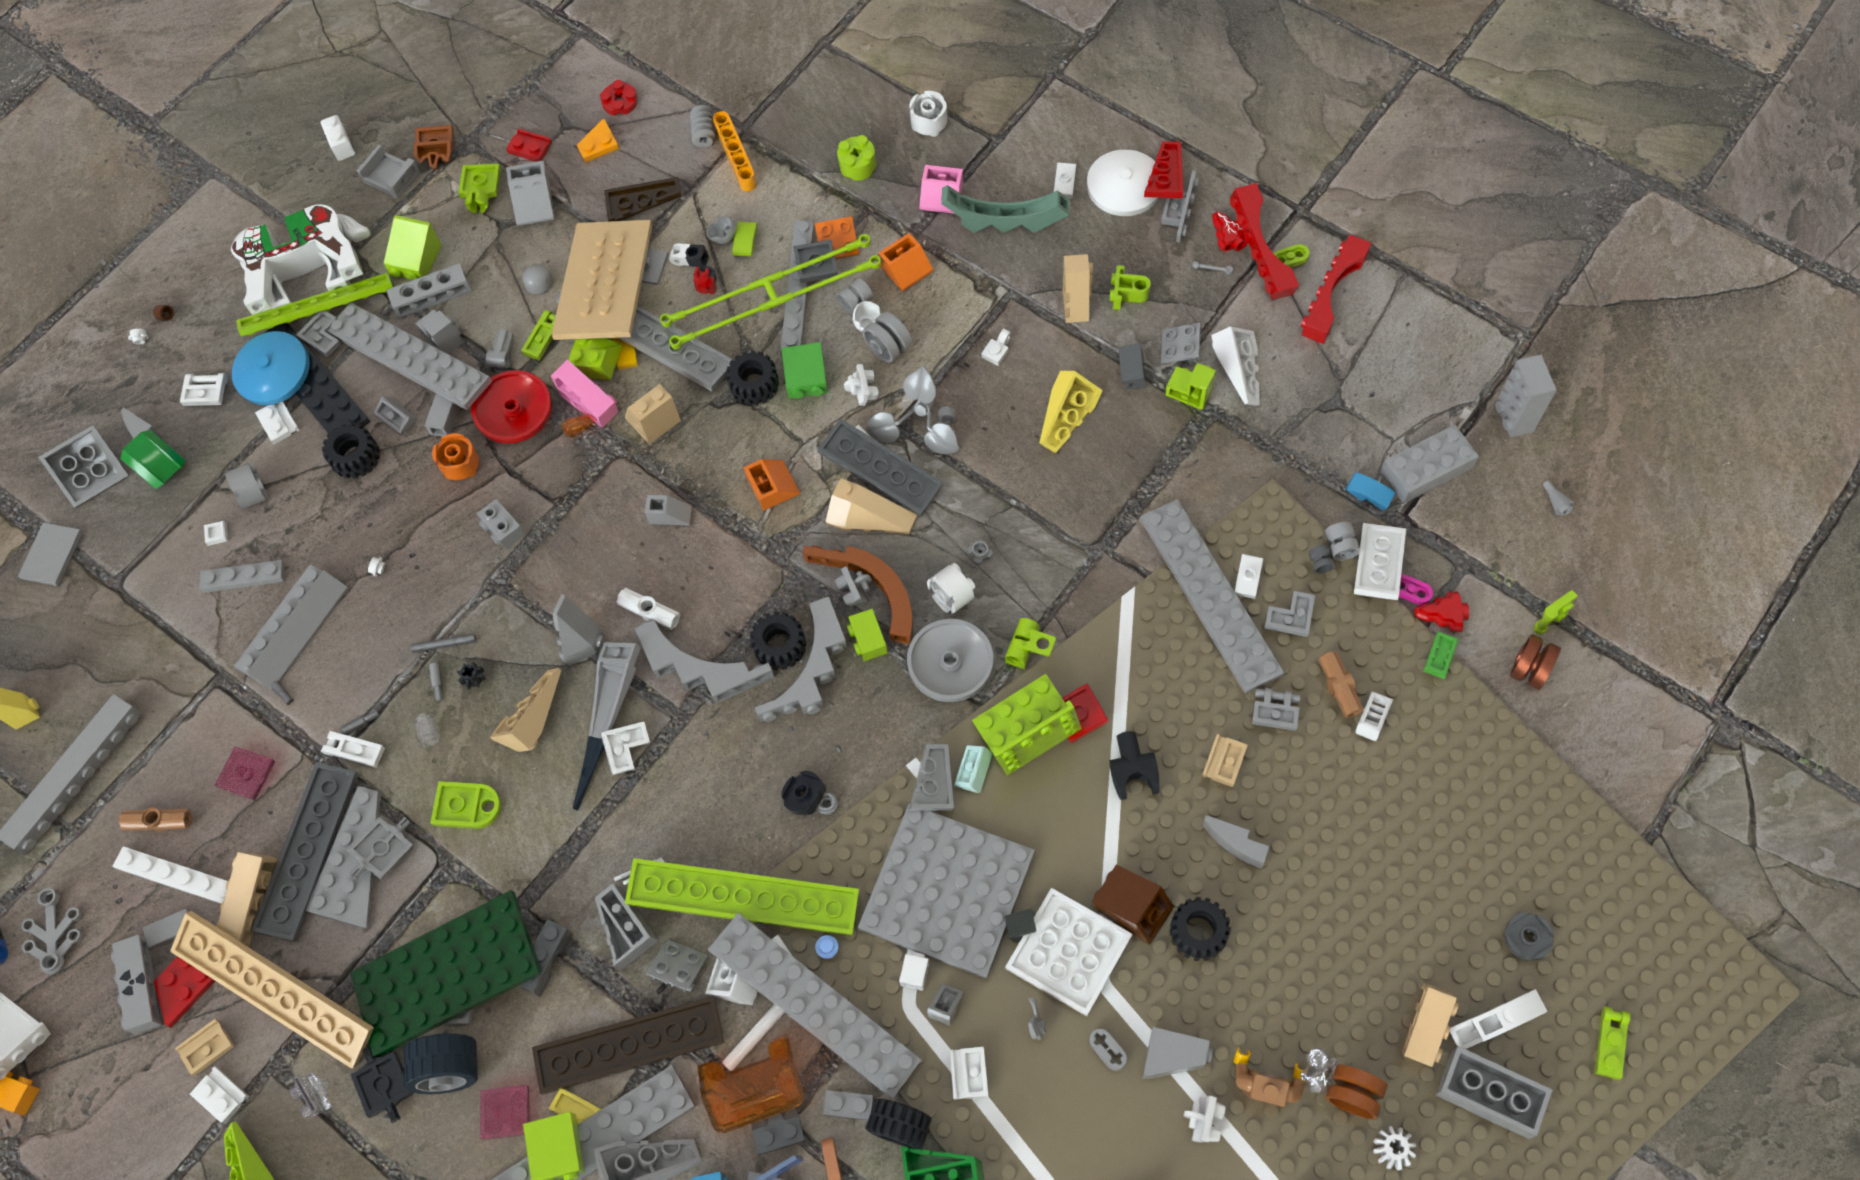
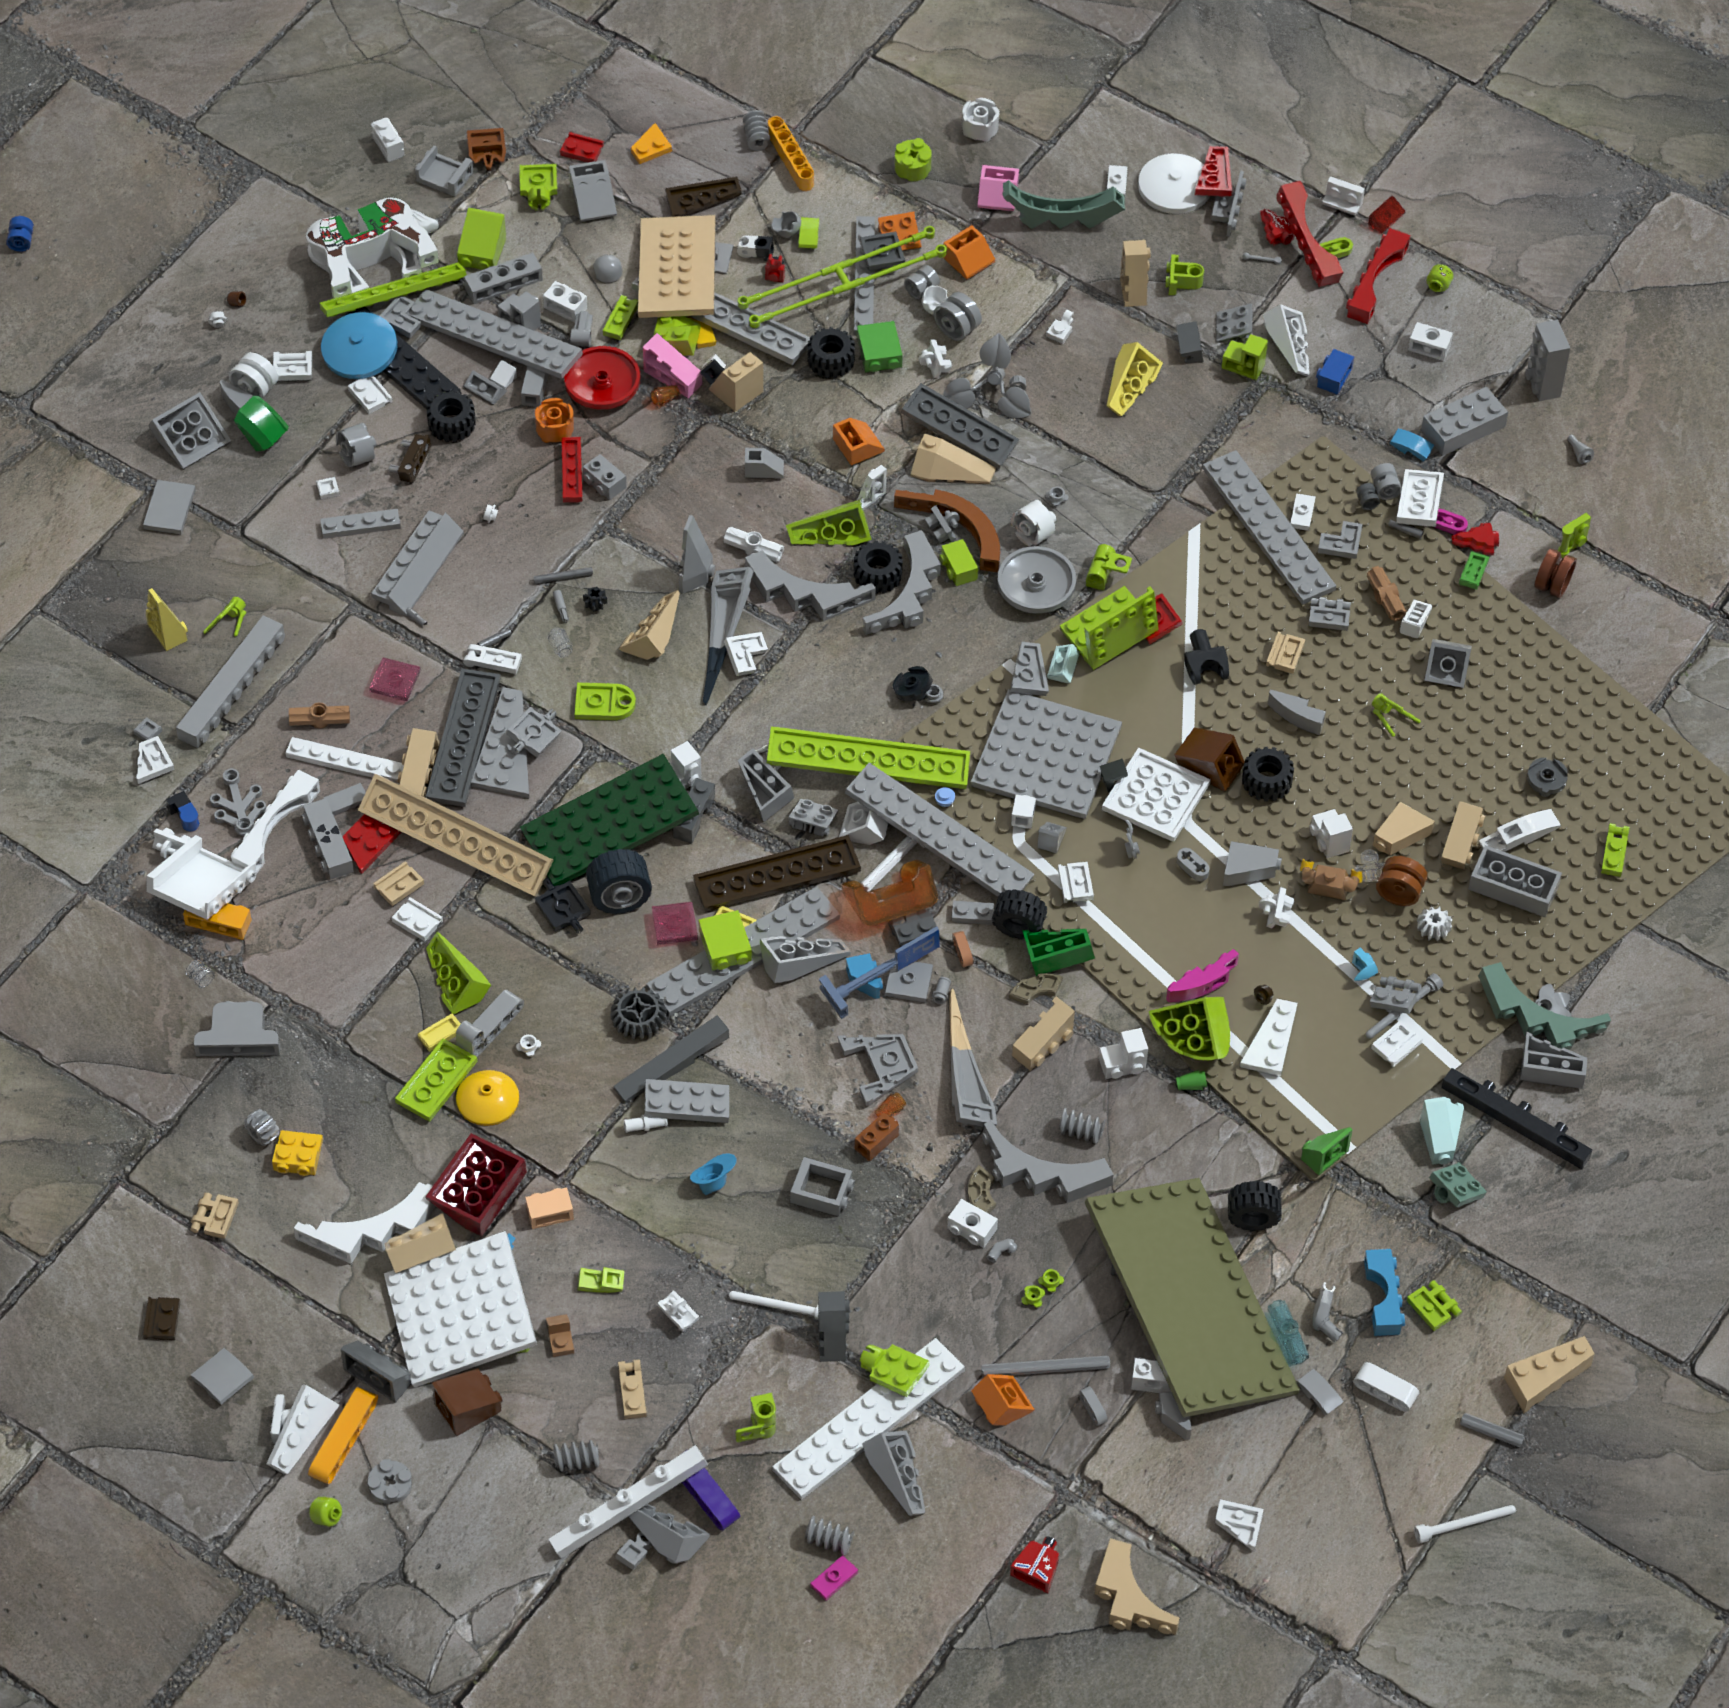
camera: 10 degrees left, 10 degrees down
clear hips [289,1073,332,1118] -> none
red plate [600,80,637,116] -> none
none -> lime plant [203,597,246,637]
none -> white wheel [229,352,278,399]
none -> white arch [231,770,320,874]
none -> dark brown piece [389,434,432,484]
none -> white slope [490,360,517,389]
none -> white brick [543,281,587,323]
none -> red plate [562,437,583,503]
none -> white brick [670,741,702,789]
none -> black leg [699,354,726,385]
none -> lime wedge [786,500,872,545]
none -> white wing [857,465,887,510]
none -> white brick [1309,809,1353,858]
none -> blue piece [1316,349,1354,395]
none -> white bracket [1322,176,1365,215]
none -> clear red slope [1368,196,1406,234]
none -> lime plant [1372,693,1421,737]
none -> tan slope [1373,802,1435,855]
none -> flat silver pin [1388,520,1424,539]
none -> white brick [1408,322,1453,361]
none -> light grey slope [1425,639,1472,688]
none -> lime head [1426,264,1454,292]

